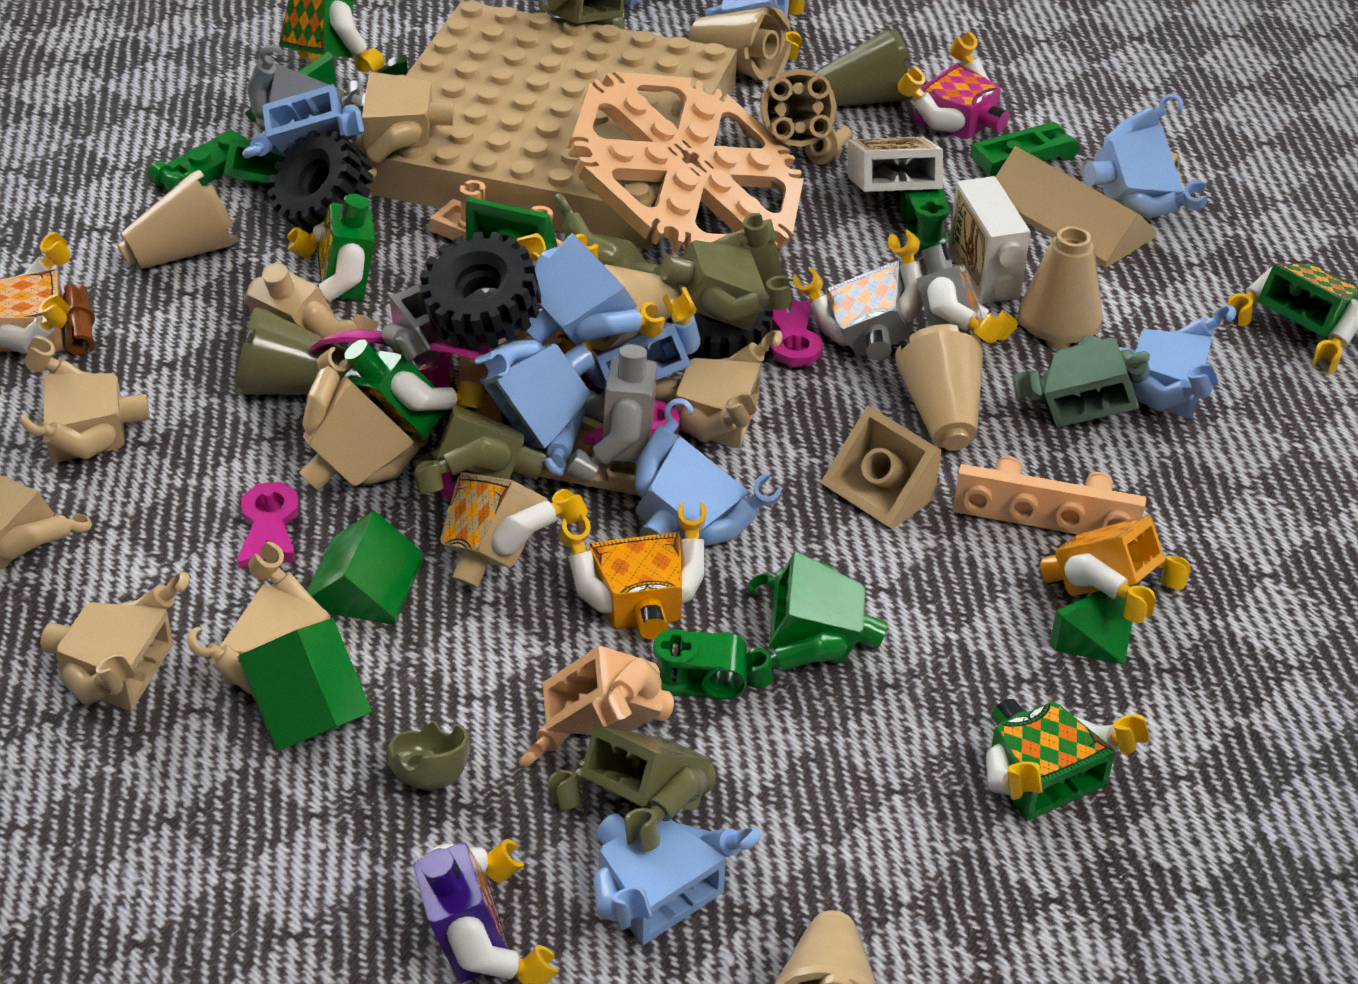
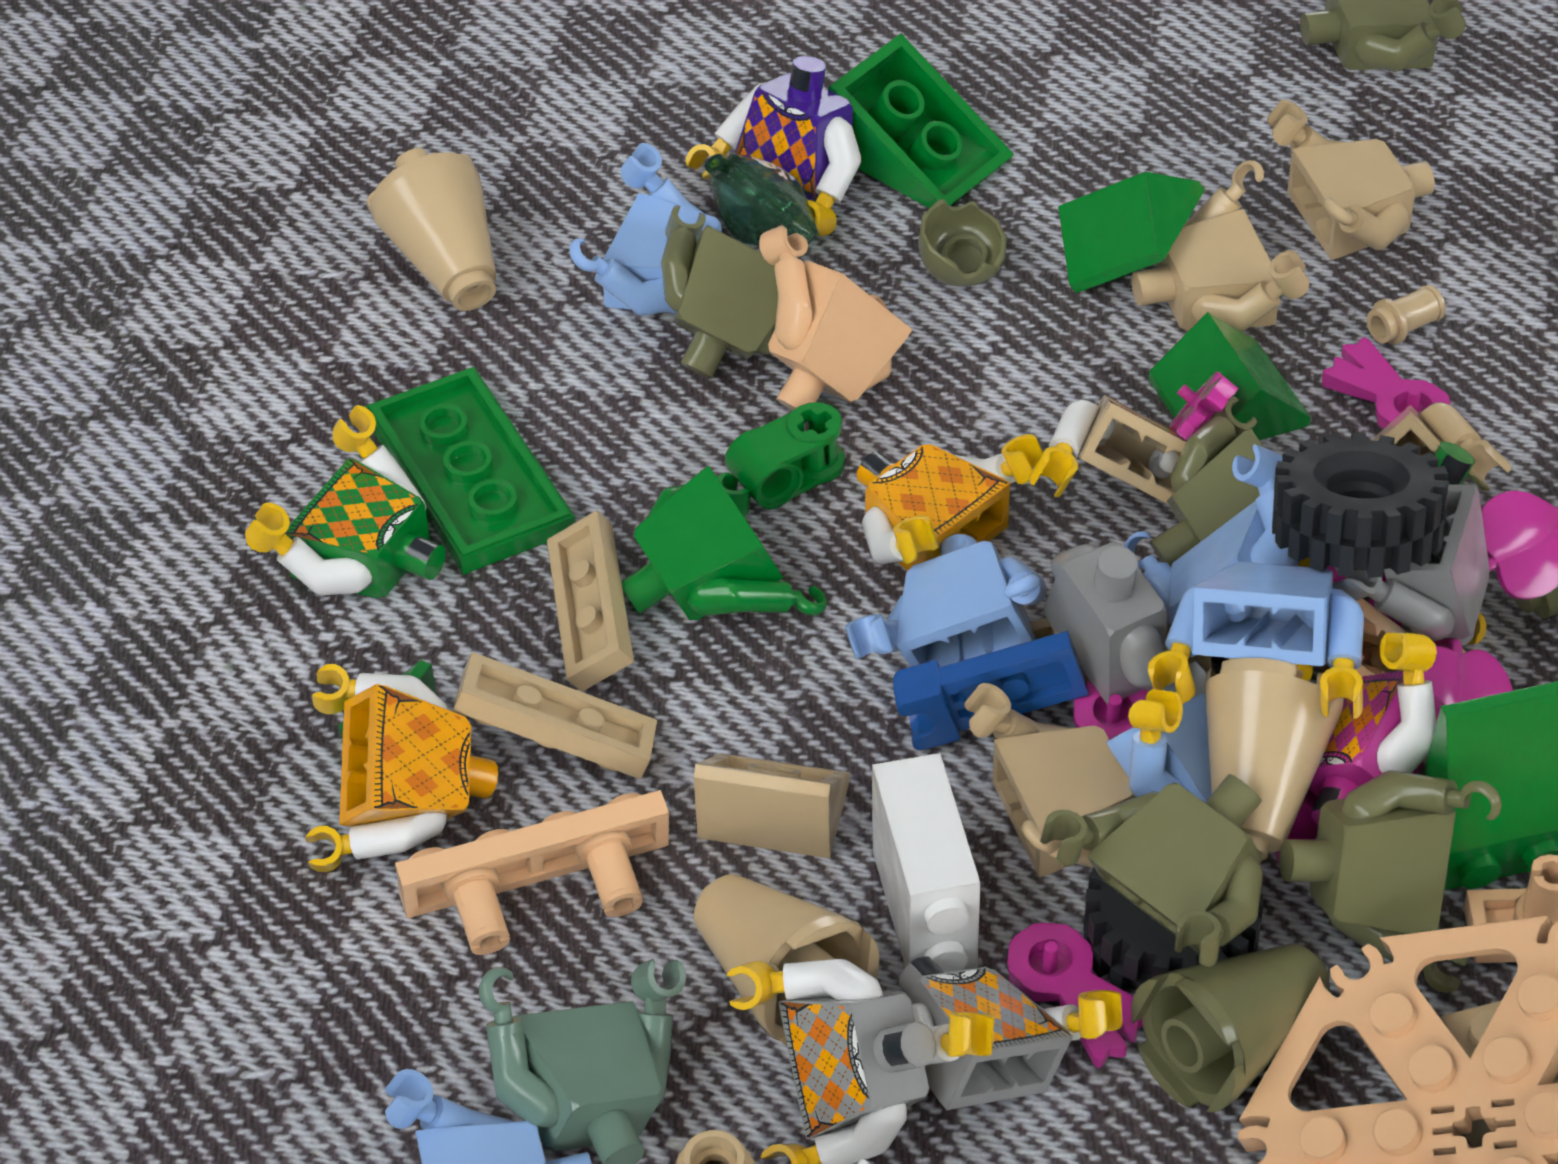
camera: 150 degrees right, 5 degrees up
none -> green tile [364,367,576,575]
none -> tan plate [453,652,657,779]
none -> tan plate [547,510,634,692]
none -> clear green hat [705,153,819,245]
none -> green slope [828,33,1014,208]
none -> white brick [872,753,980,972]
none -> blue plate [893,631,1089,750]
none -> dark pink piece [1169,371,1238,441]
none -> tan pin [1367,285,1446,345]

